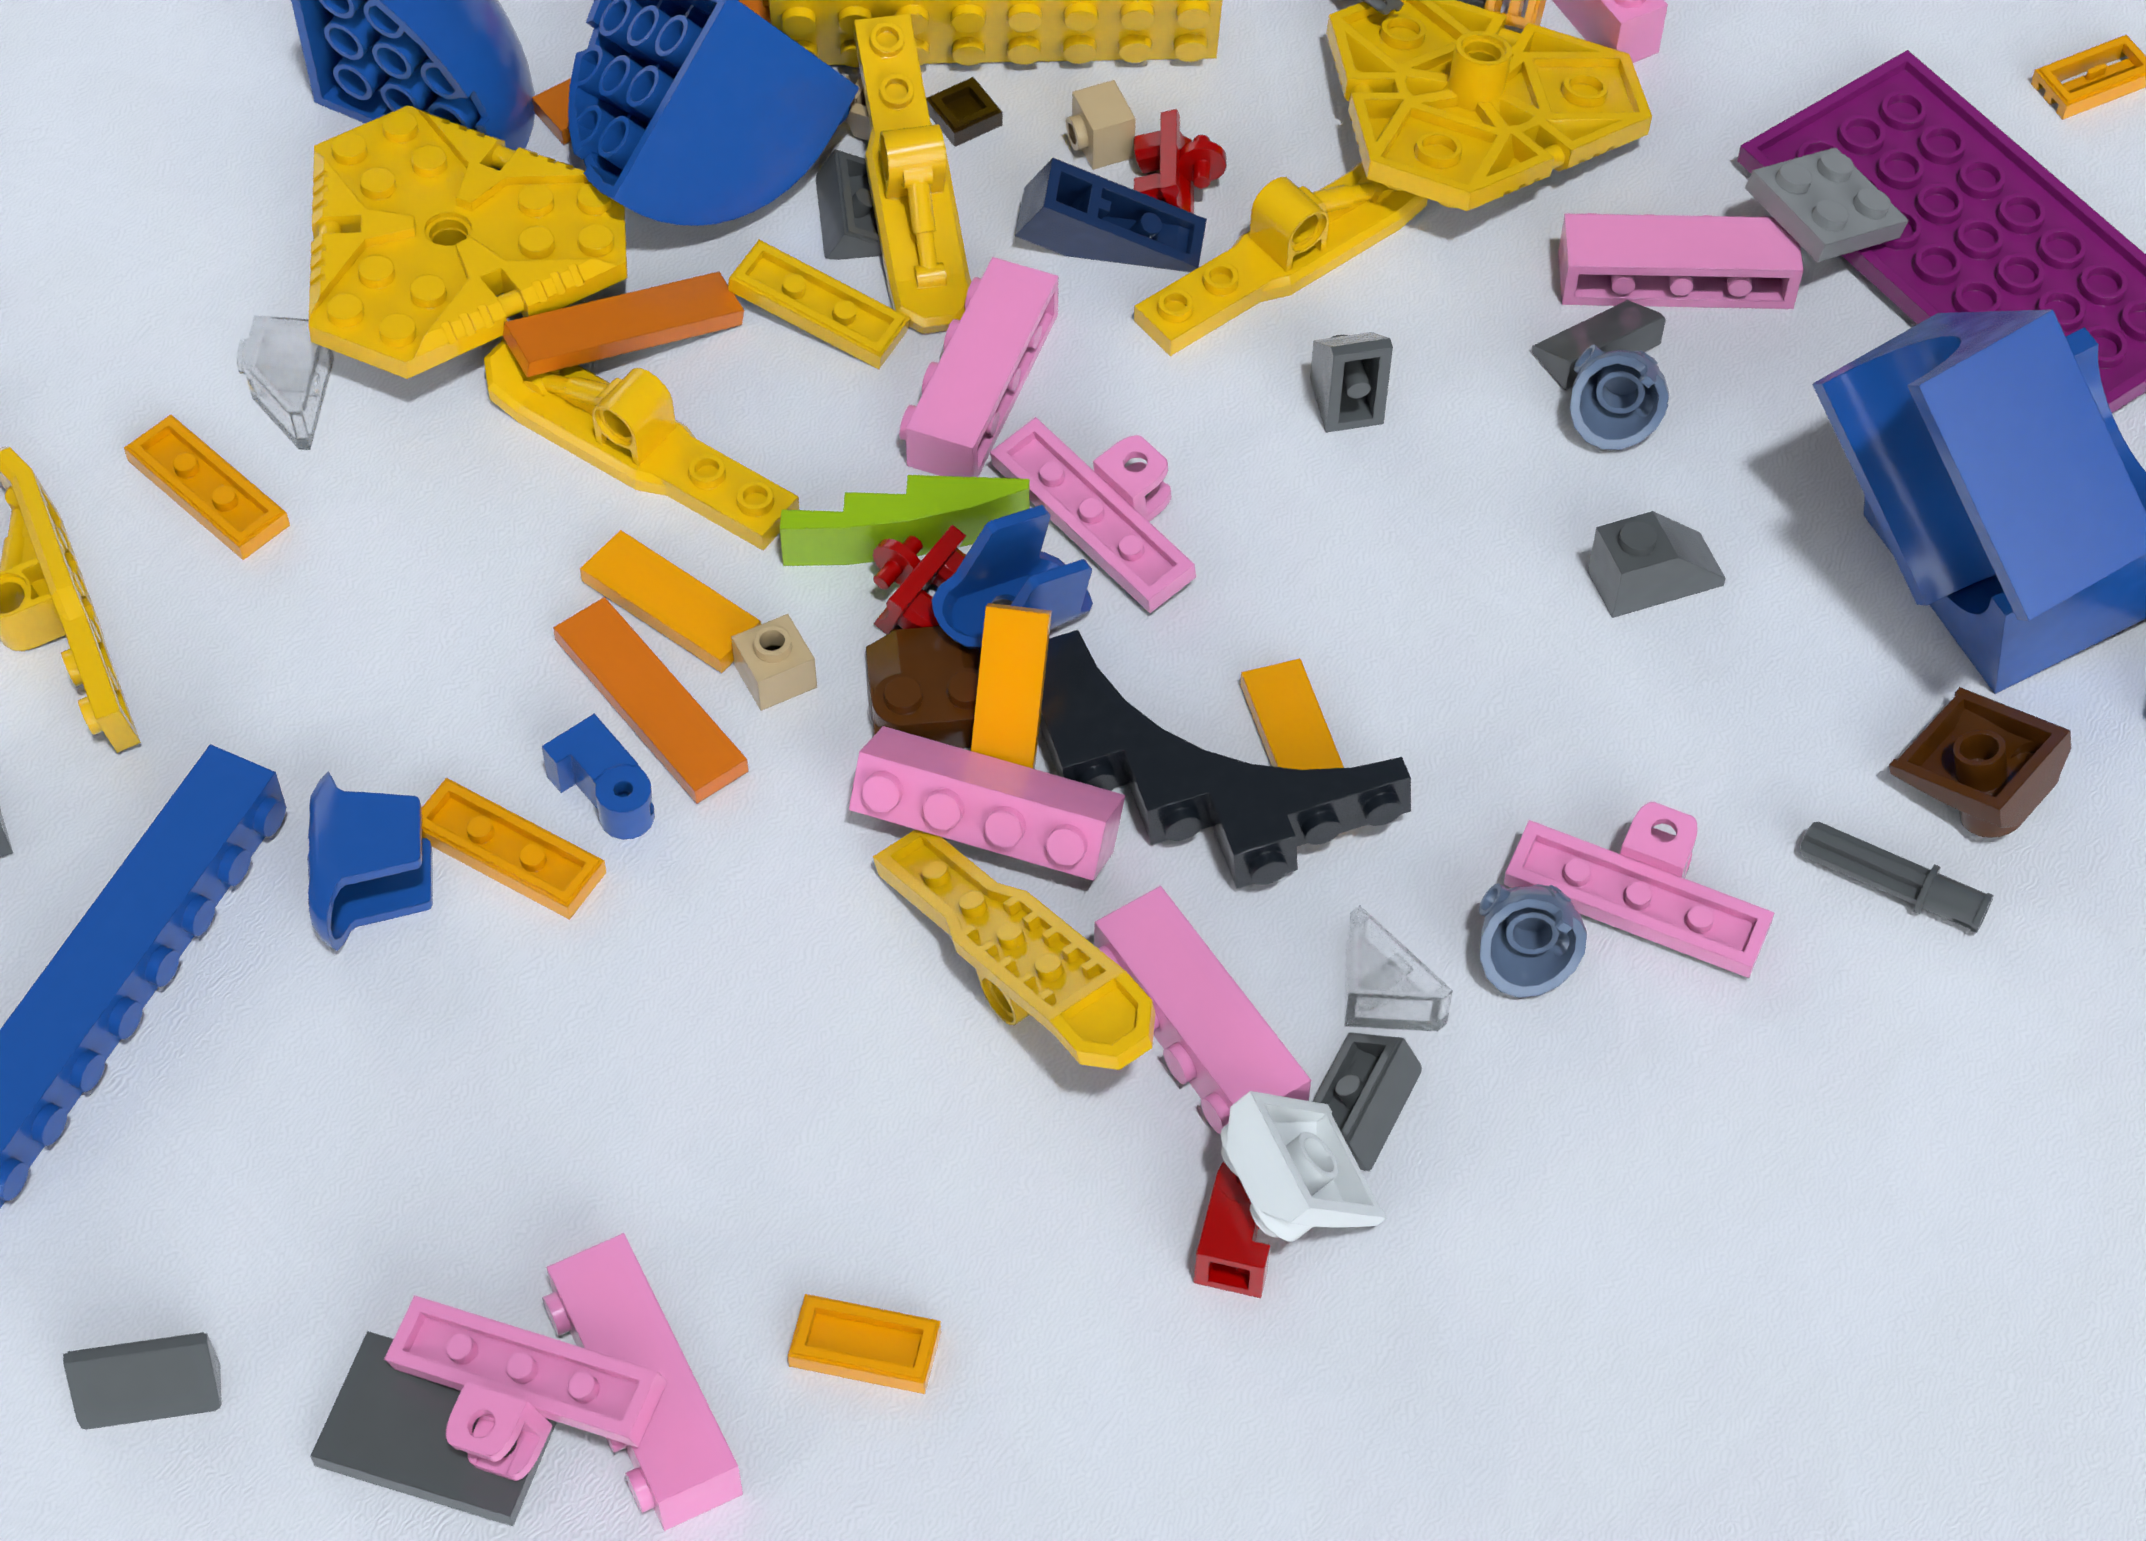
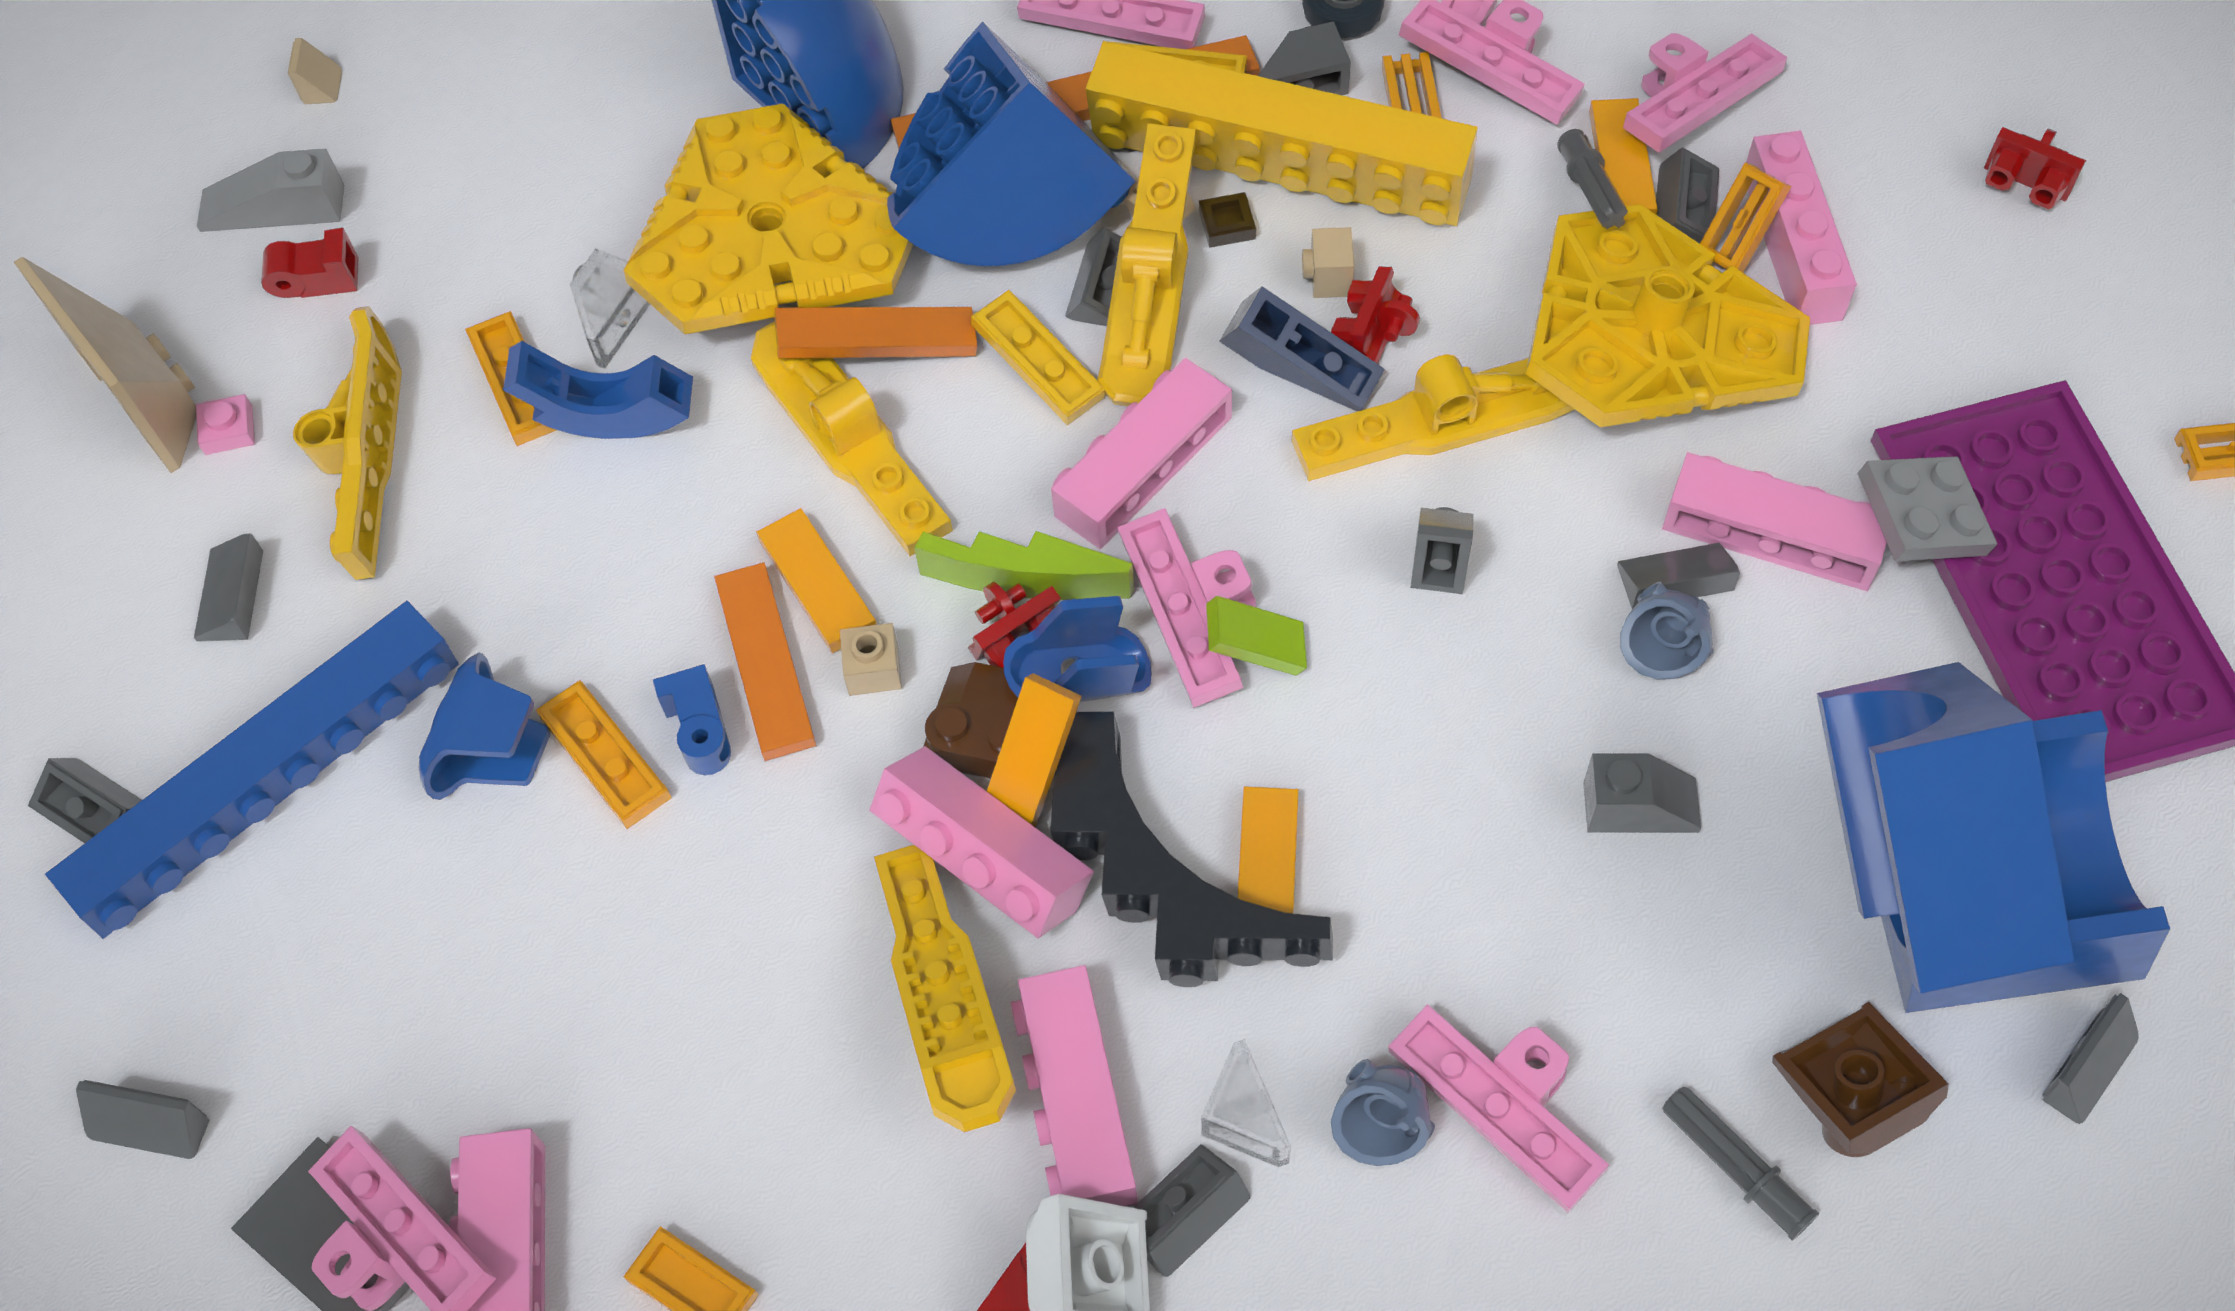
camera: 25 degrees right, 5 degrees up
none -> blue arch [503,341,693,439]
none -> lime tile [1206,596,1307,676]

